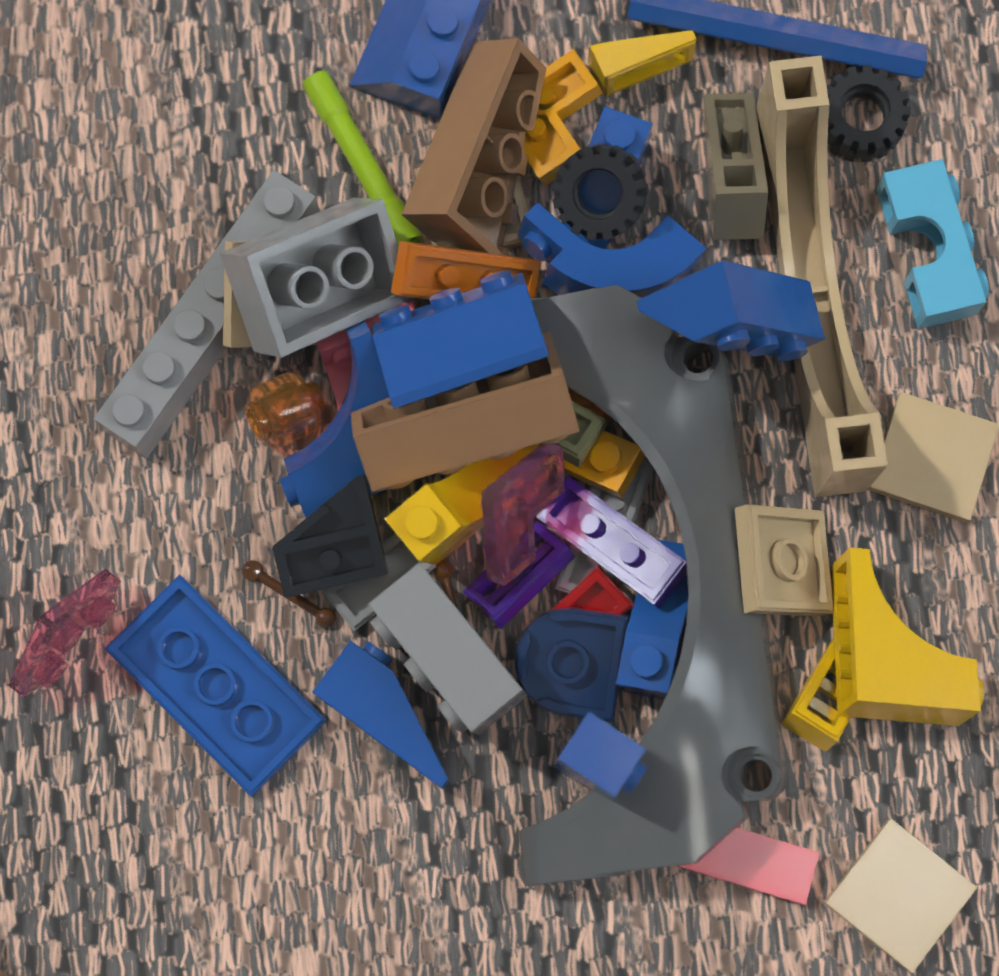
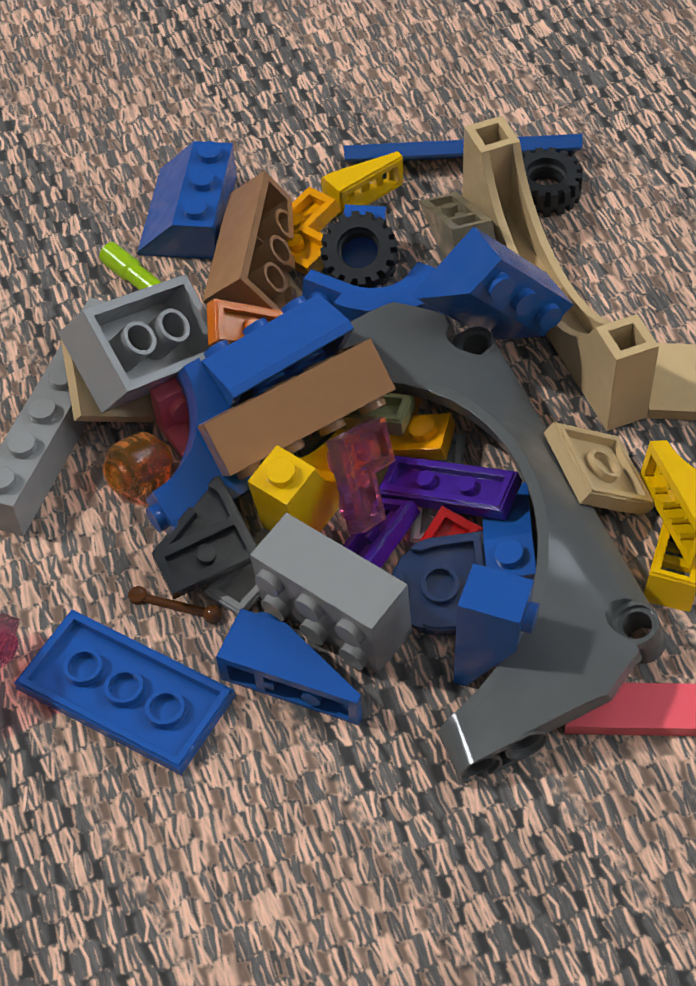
camera: 15 degrees left, 25 degrees down
medium azure arch [876,159,989,329] -> none

